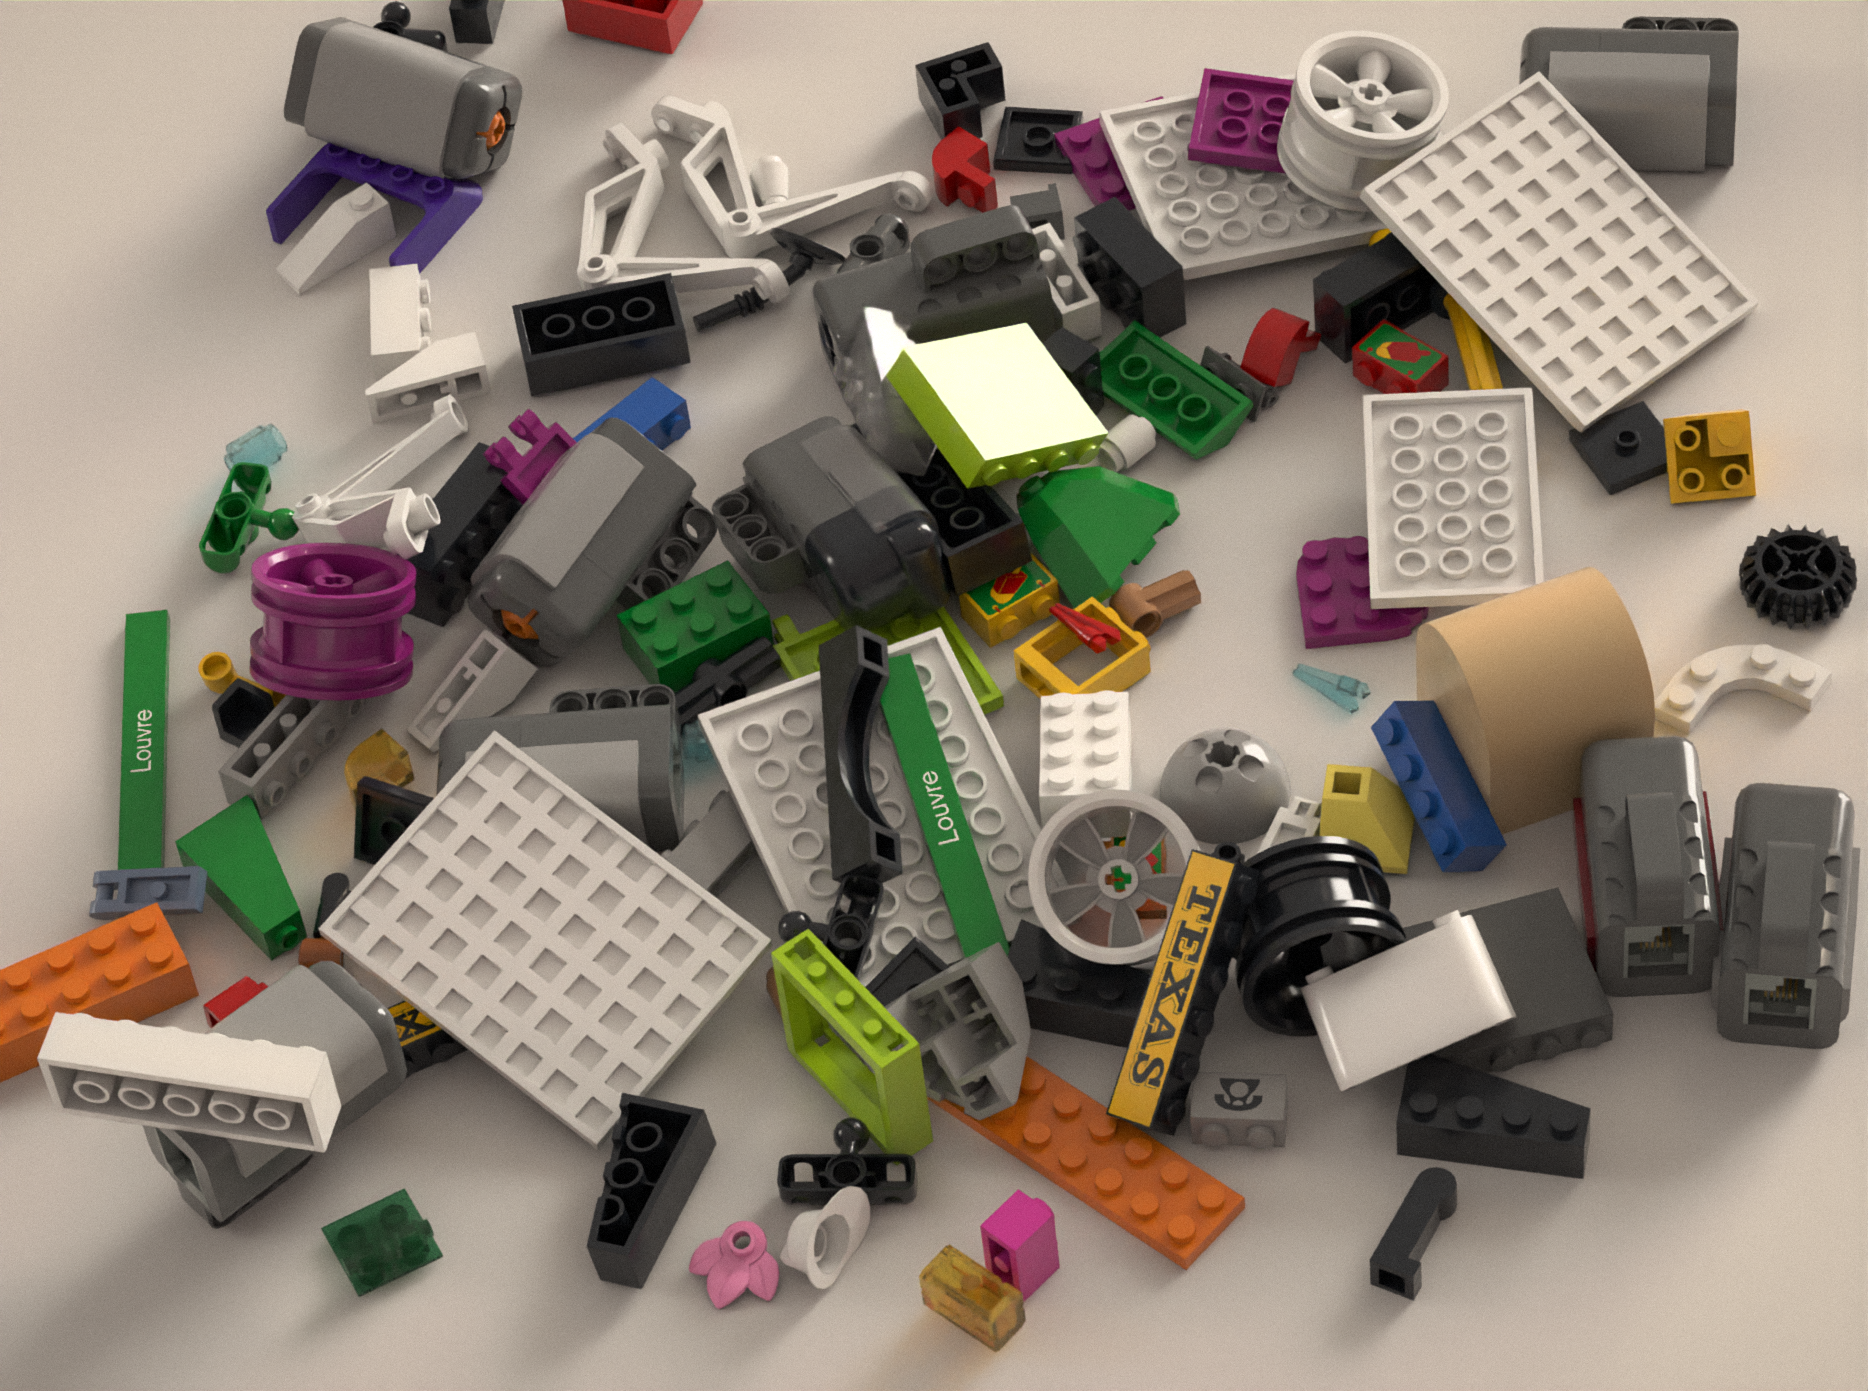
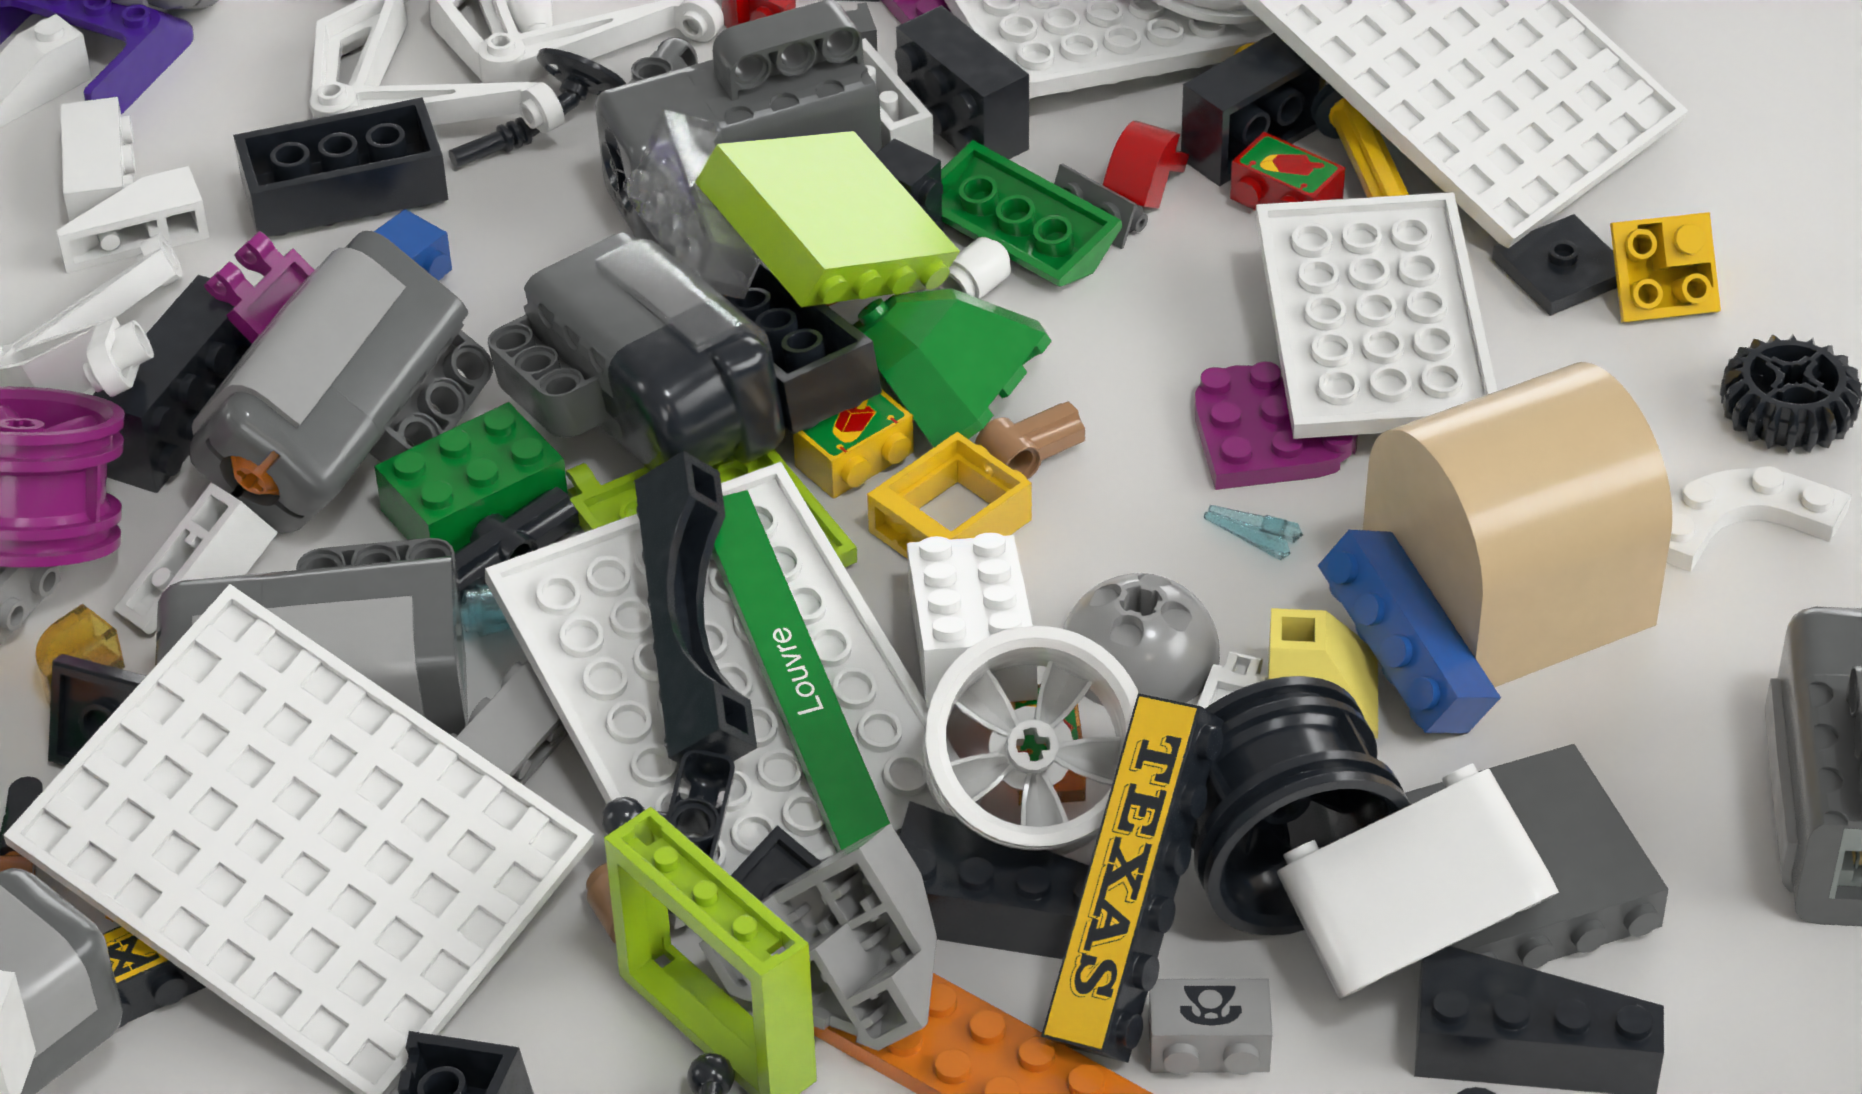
camera: 10 degrees left, 5 degrees down
red piece [1049,603,1121,654] -> none
dark grey piece [1573,736,1724,997] -> none

